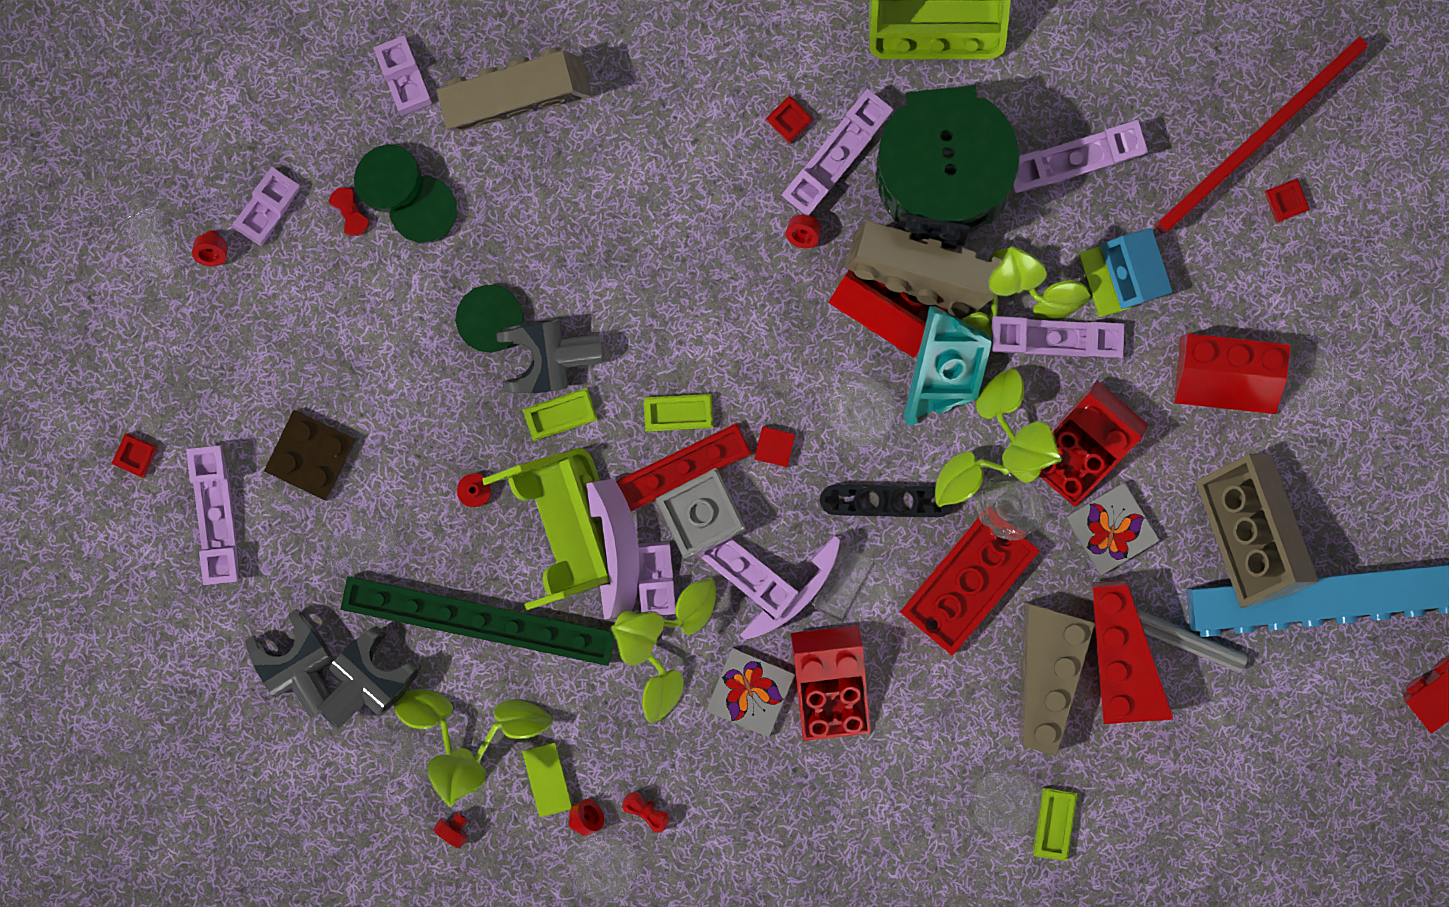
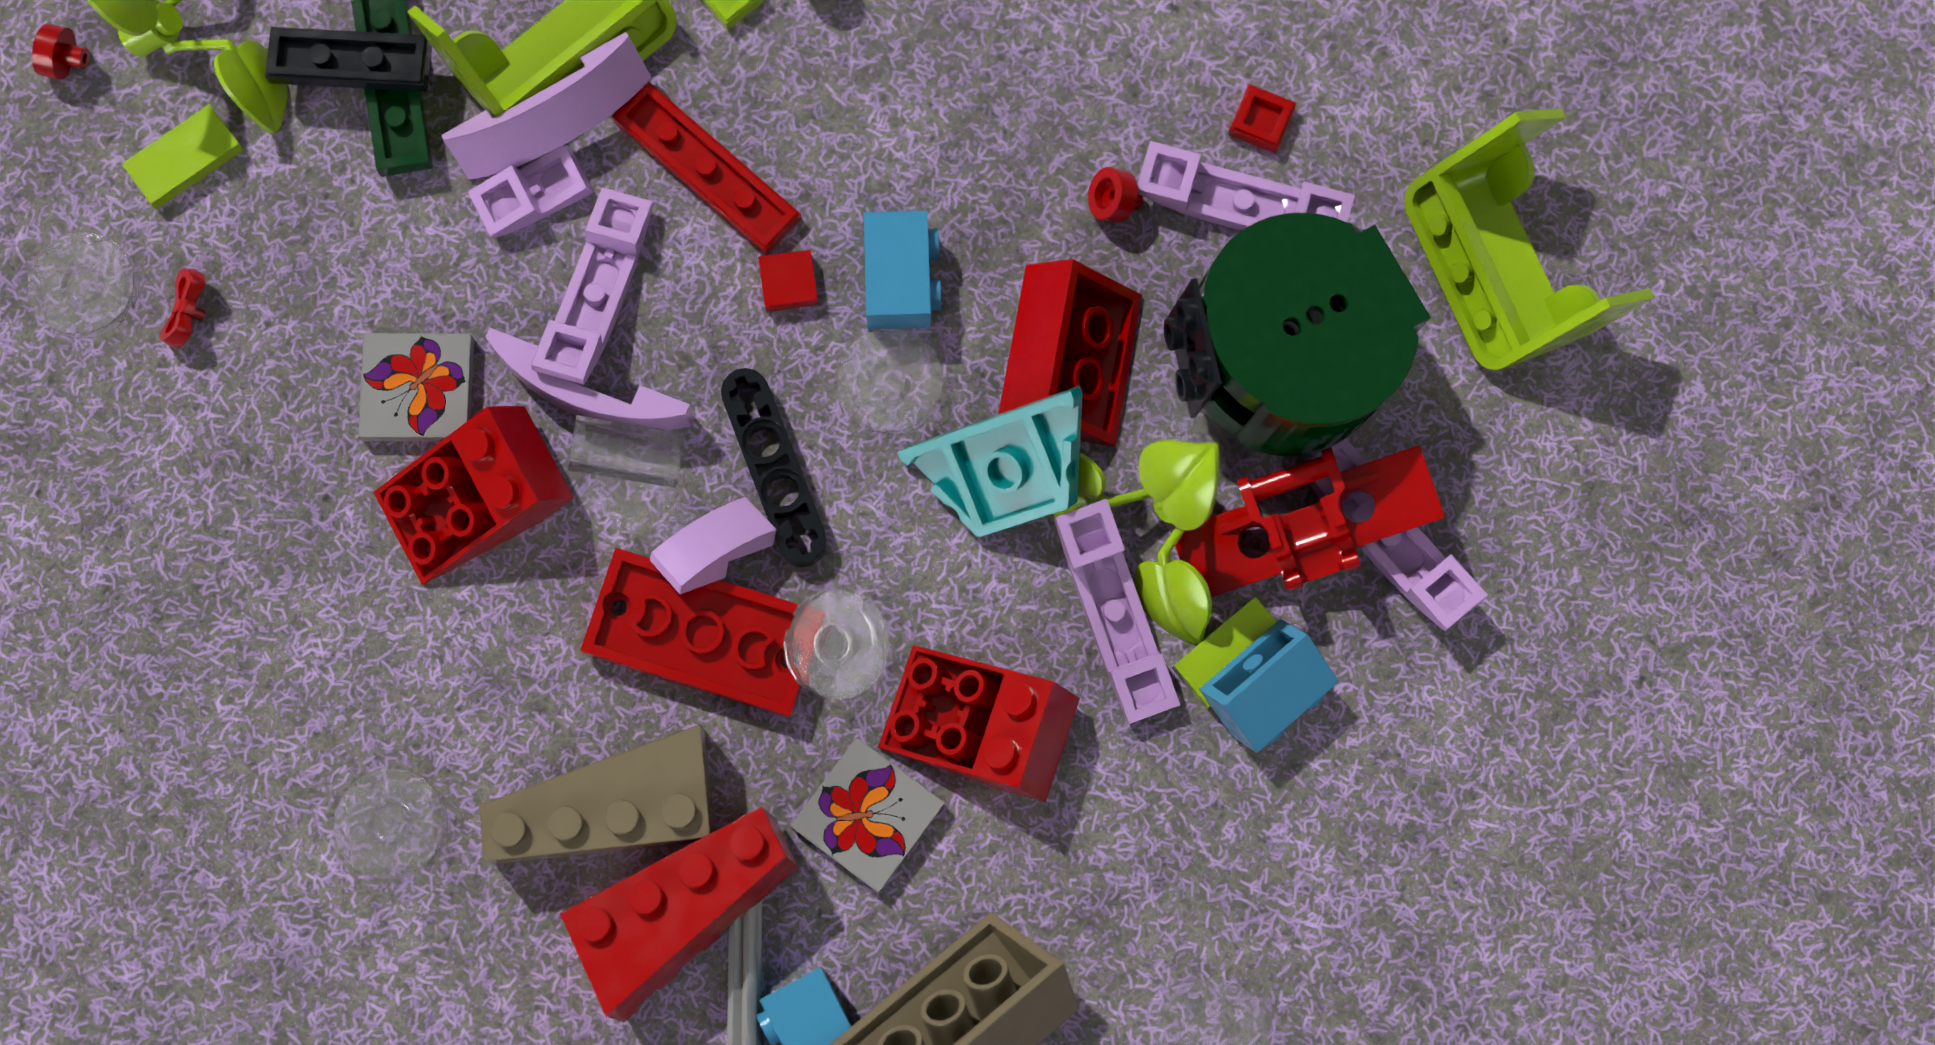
camera: 60 degrees right, 10 degrees down
red tile [568,799,604,836] -> none
lime plant [611,577,716,724] -> none
lime tile [643,394,713,432] -> none
light grey tile [656,468,747,561] -> none
dark tan wedge [845,220,1003,318] -> none
lime plant [935,368,1062,507] -> none
lime tile [1032,787,1078,861] -> none
red tile [1154,36,1368,234] -> none
red slope [1174,333,1291,414] -> none
red tile [1264,178,1310,223] -> none
none -> black tile [265,27,432,92]
none -> lavender slope [650,497,776,594]
none -> dark azure brick [863,211,941,329]
none -> red piece [1170,445,1445,598]

